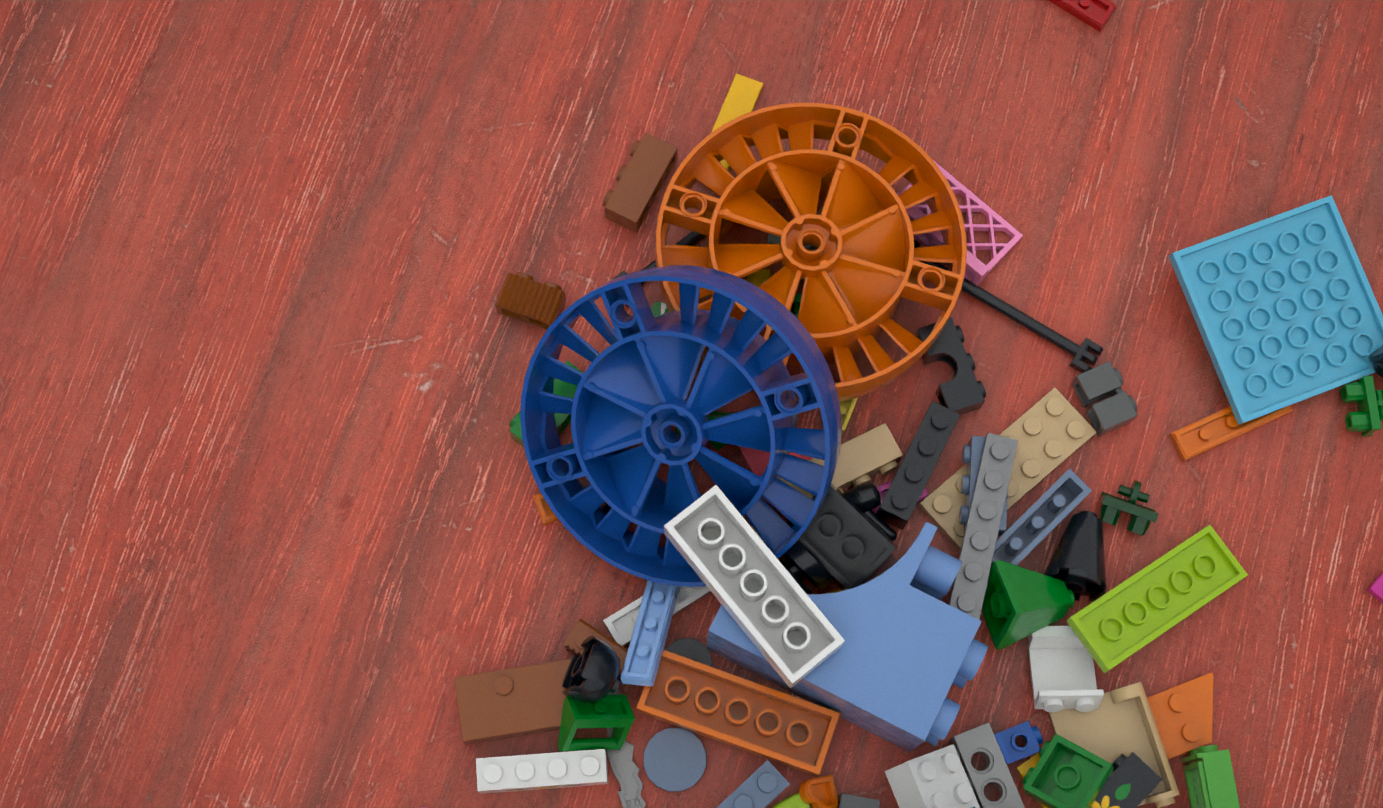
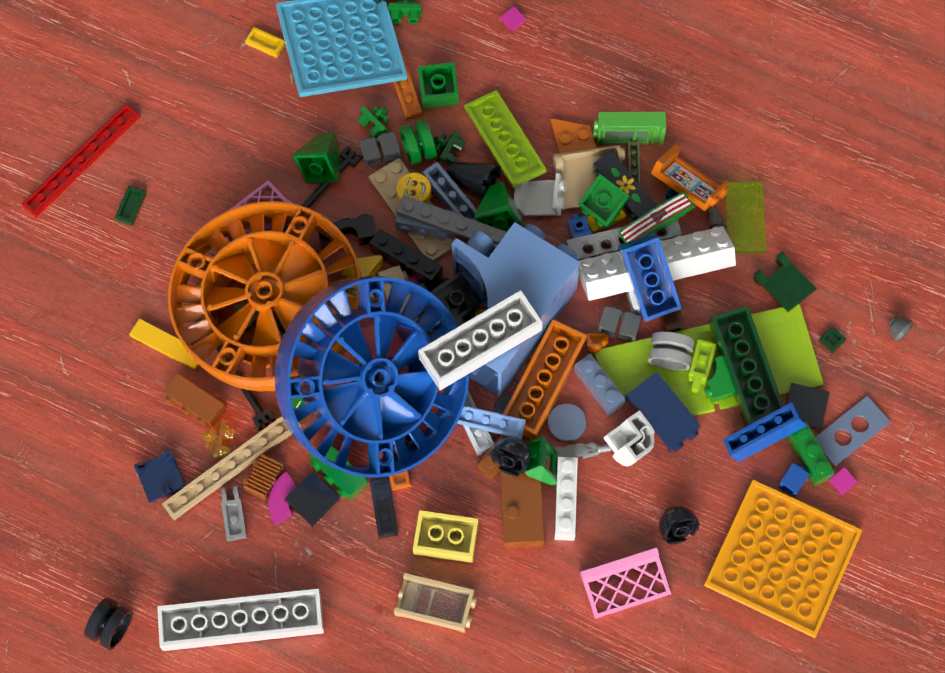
camera: 80 degrees left, 5 degrees down
none -> black wheel [84,597,133,650]
none -> dark green tile [114,186,147,226]
none -> dark blue piece [134,450,186,503]
none -> white brick [157,589,324,651]
none -> tan plate [162,416,301,521]
none -> clear yellow hips [201,420,235,459]
none -> light grey hinge [221,485,247,542]
none -> yellow tile [245,27,286,58]
none -> dark pink tile [269,472,297,526]
none -> black tile [284,472,340,527]
none -> green slope [293,132,340,183]
none -> yellow slope [342,255,384,279]
none -> green hips [357,106,391,138]
none -> black tile [369,477,398,539]
none -> door [394,573,477,633]
none -> yellow head [396,173,431,204]
none -> green wheel [399,119,437,165]
none -> light yellow brick [413,510,479,563]
none -> green brick [418,62,459,109]

